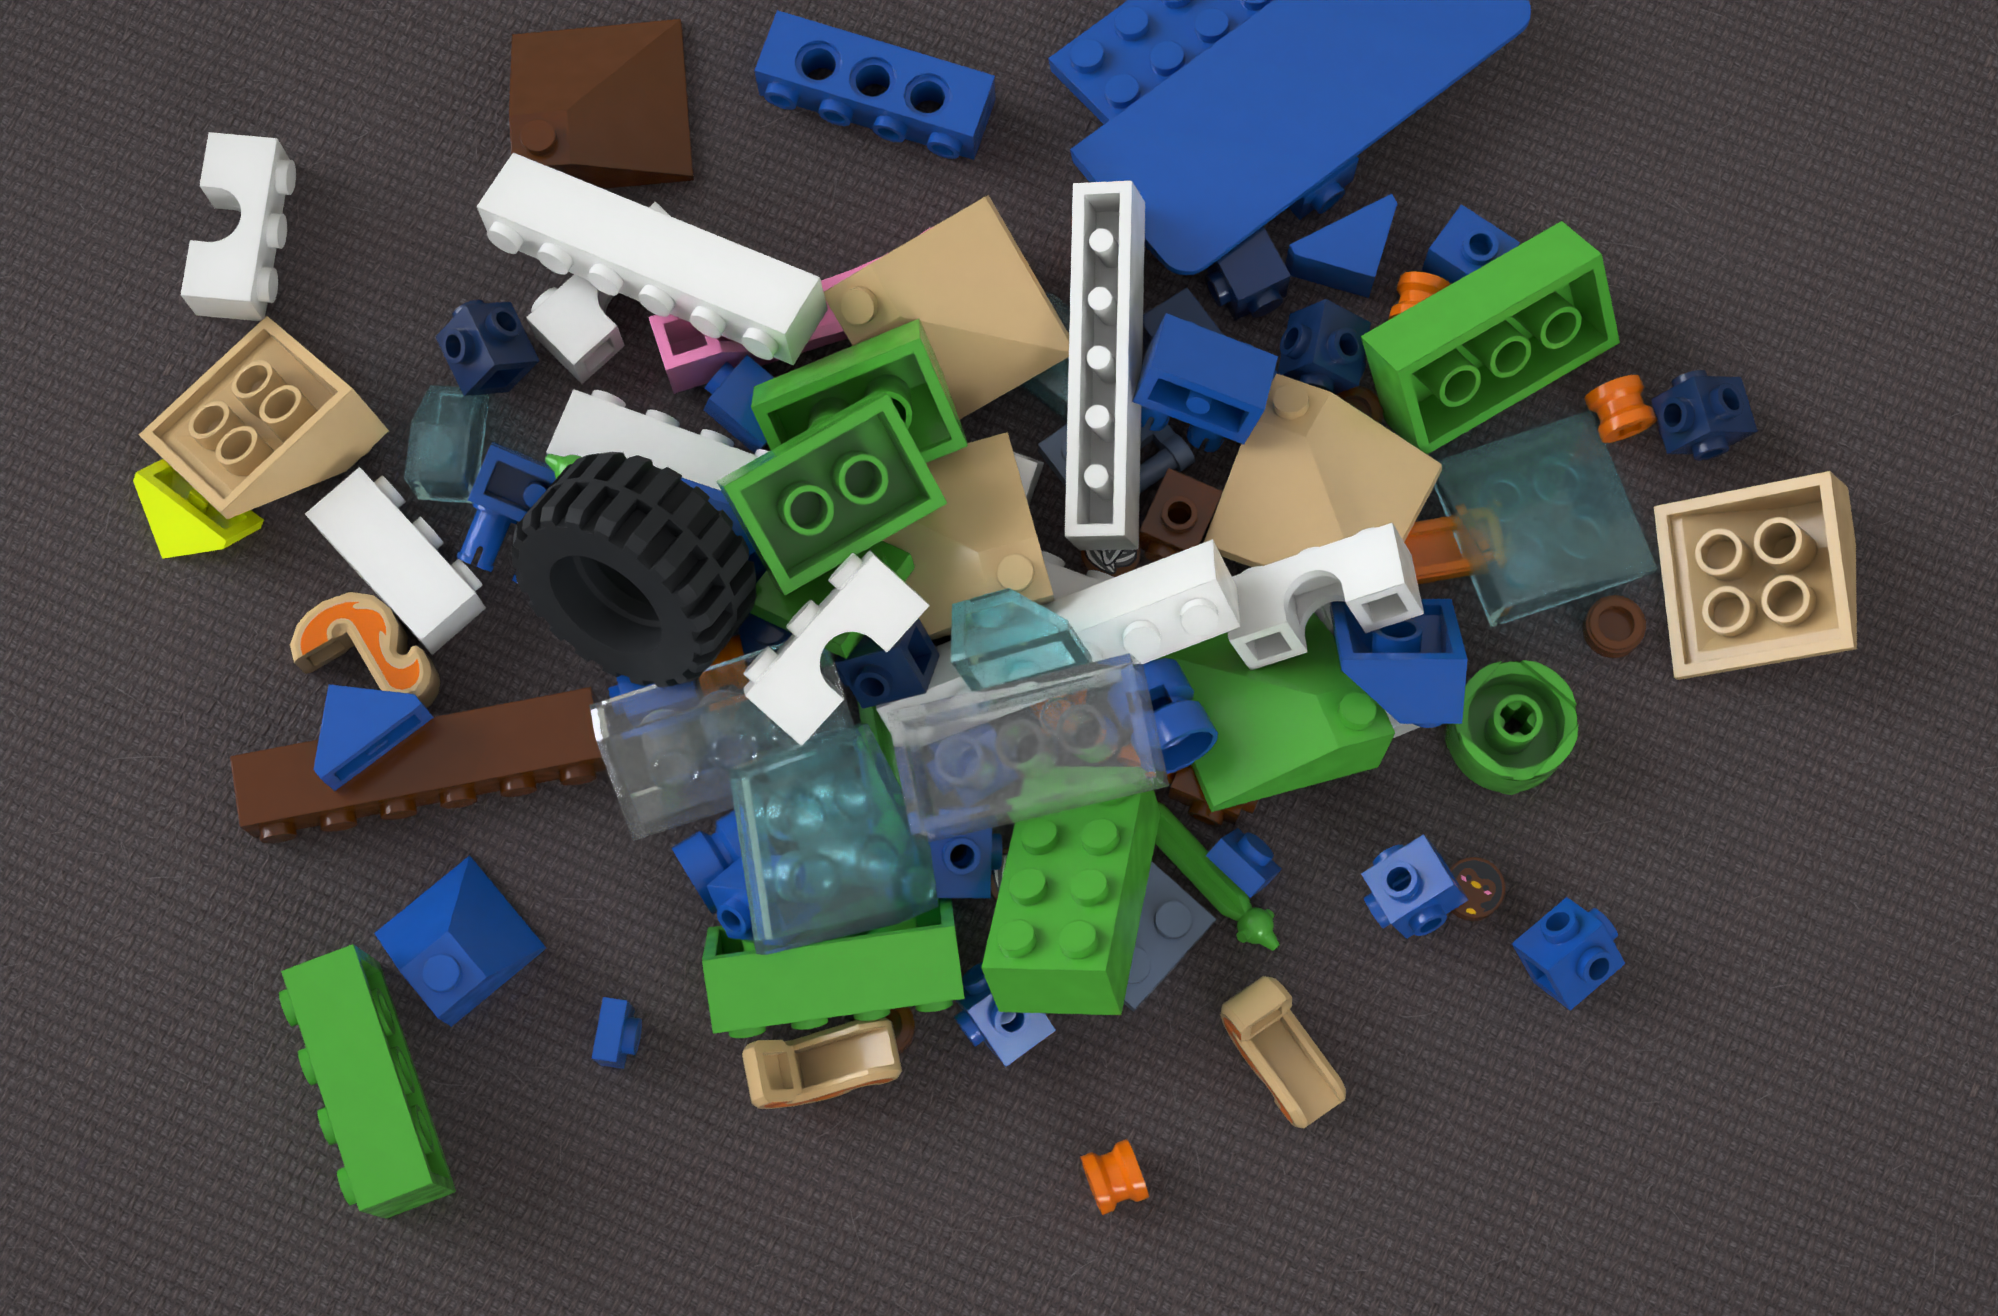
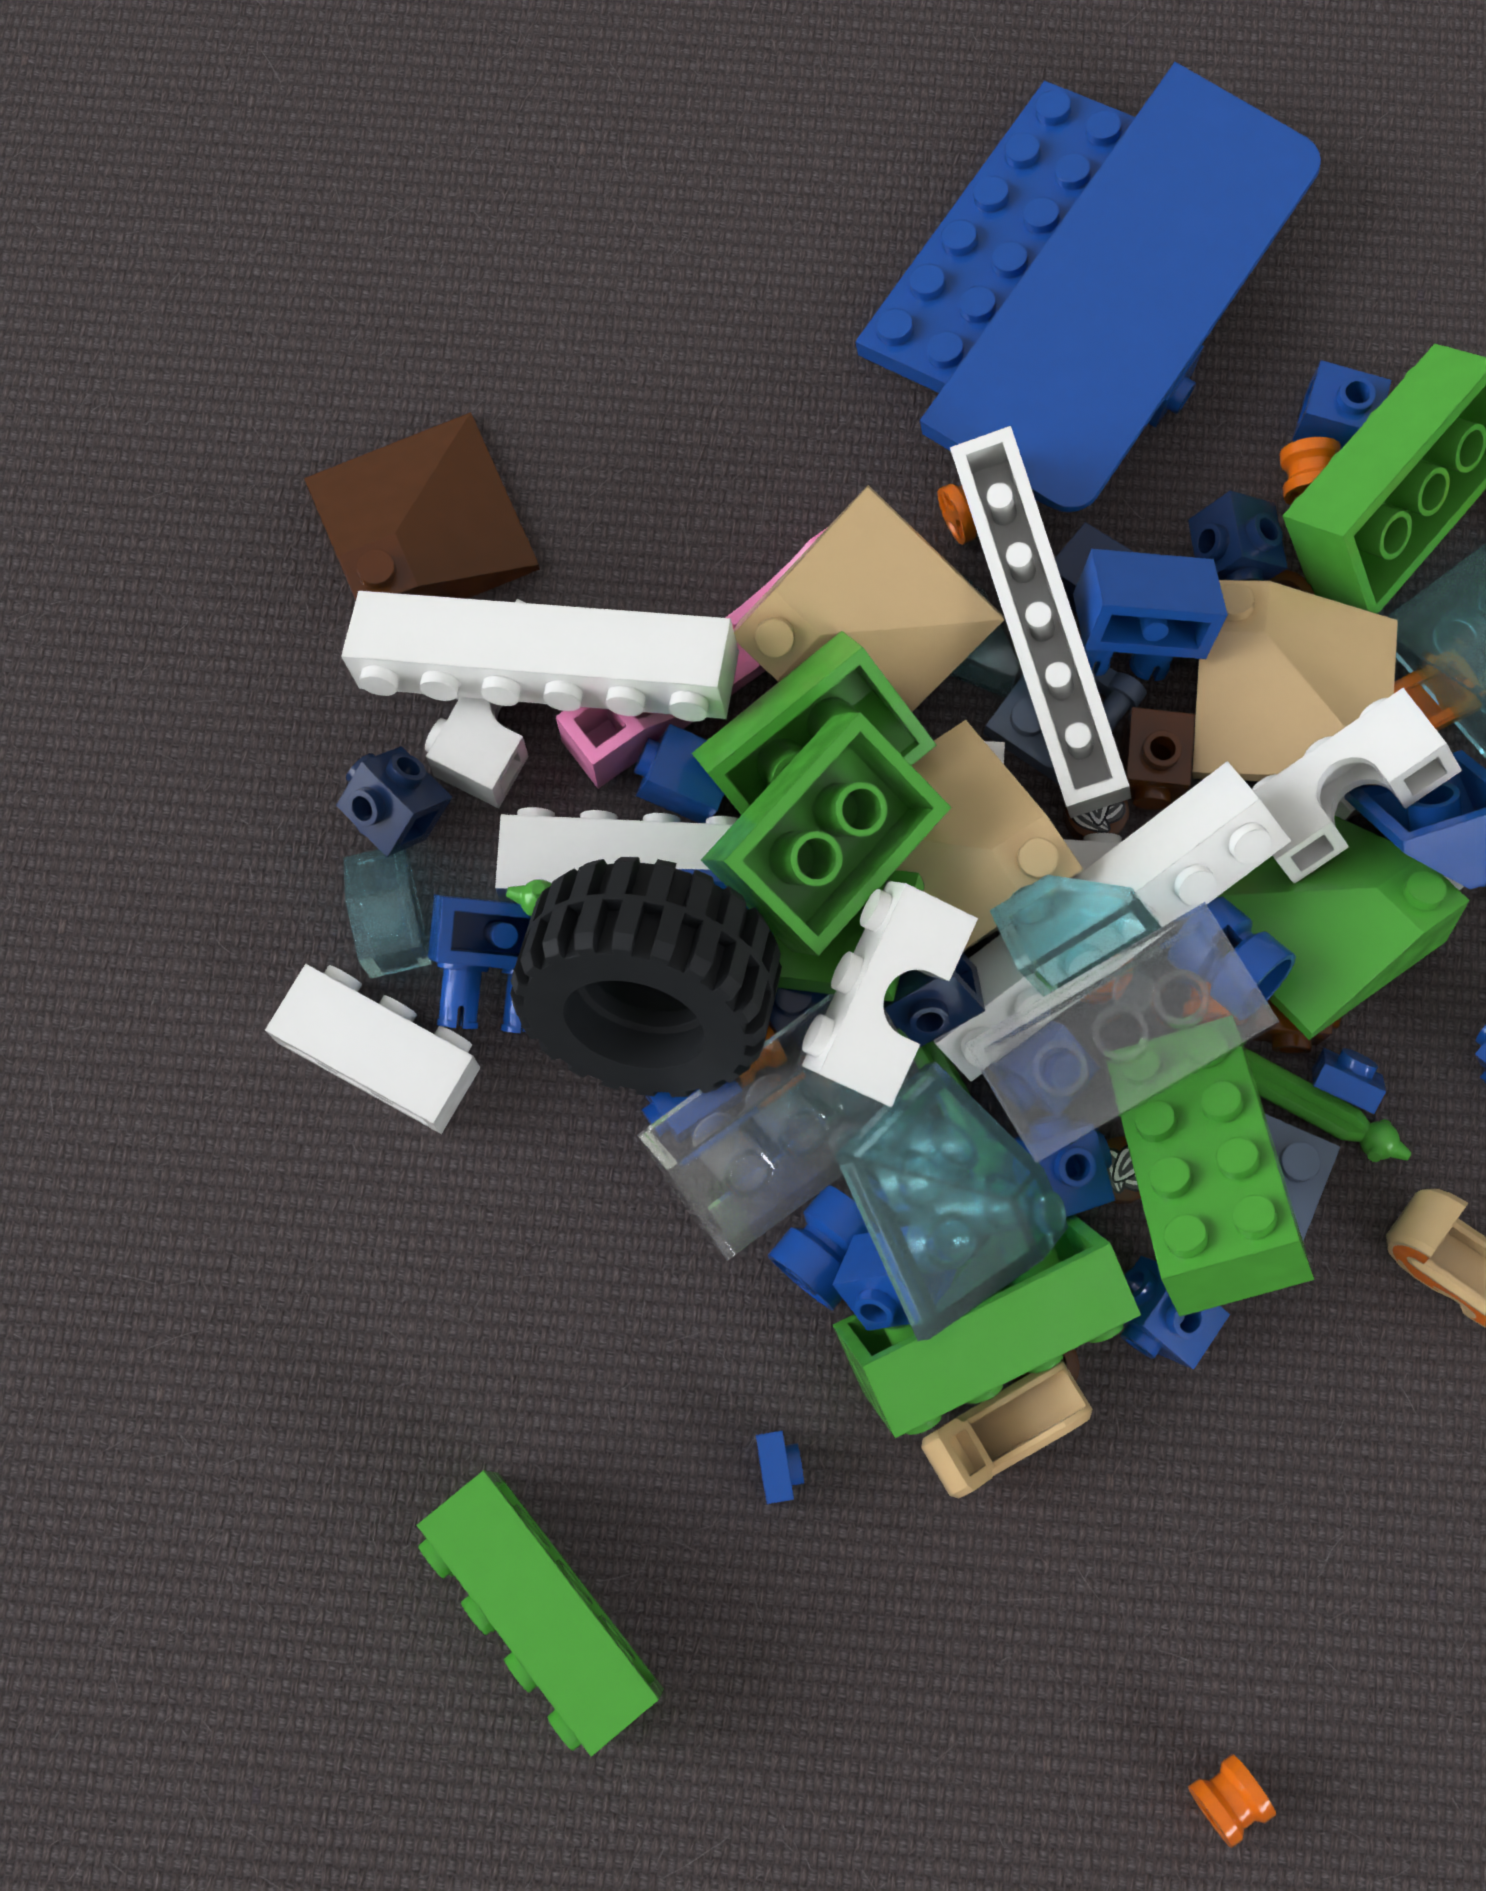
camera: 20 degrees left, 0 degrees up
neon yellow slope [133,459,264,559] -> none
tan slope [139,316,389,519] -> none
white arch [181,132,296,321] -> none
reddish brown brick [230,687,610,843] -> none
tan animal [290,592,440,708] -> none
blue slope [313,684,434,791] -> none
blue slope [374,855,546,1027] -> none
blue brick [754,10,996,160] -> none
orange wheel [1080,1139,1149,1215] -> none
dark blue brick [1205,226,1291,321] -> none
blue slope [1285,194,1397,298] -> none

